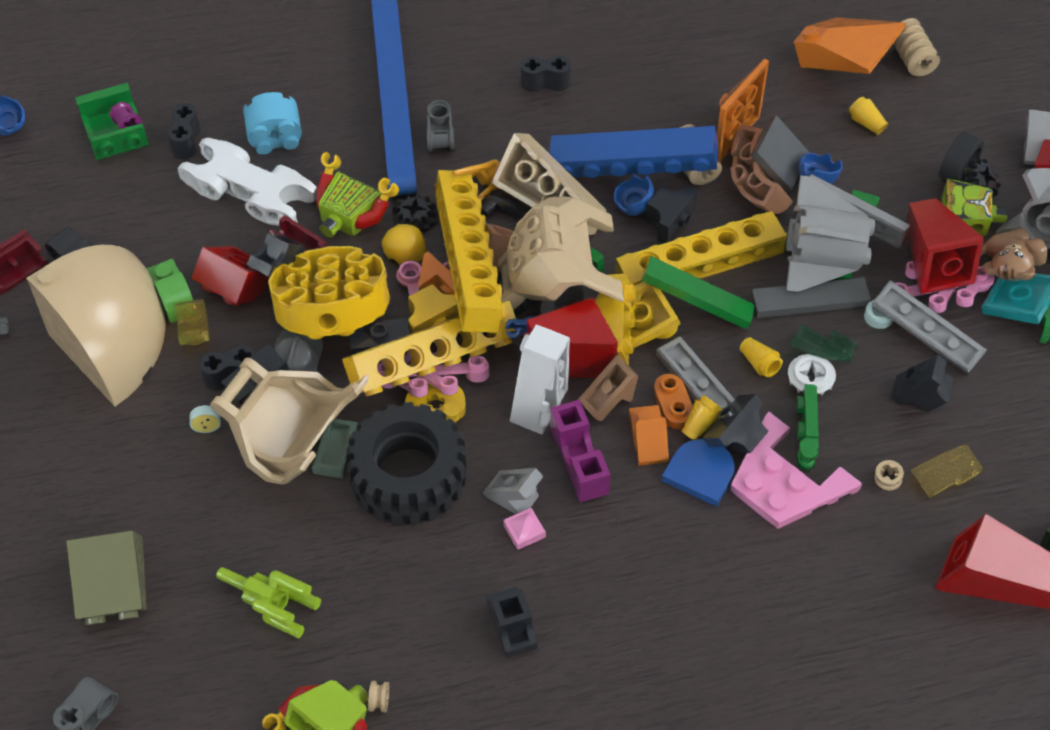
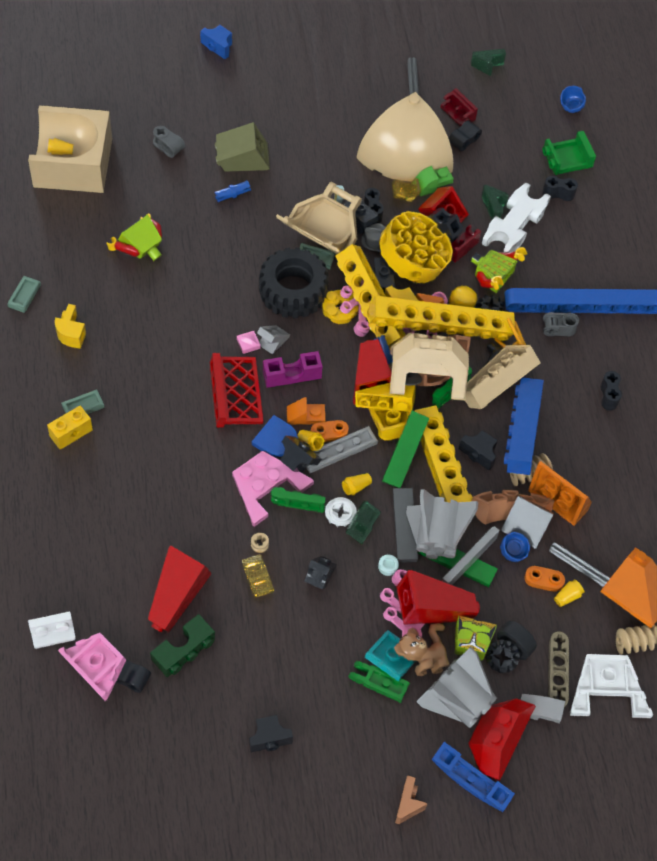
camera: 90 degrees right, 5 degrees up
magenta bush [109,102,142,130] -> none
lime plant [216,567,321,638] -> none
medium azure brick [243,92,302,155] -> none
tan bush [368,681,389,713] -> none
black brick [486,587,537,658] -> none
white wedge [510,324,570,434] -> none
medium nougat slope [578,355,638,421] -> none
blue hair [613,174,655,216] -> none
light grey tile [872,280,987,375] -> none
none -> red fence [210,353,263,428]
none -> blue pin [214,180,251,203]
none -> clear green slope [481,185,509,220]
none -> orange plate [524,566,565,592]
none -> dark tan beam [548,631,569,708]
none -> axle [549,542,611,587]
none -> white wing [570,654,653,718]

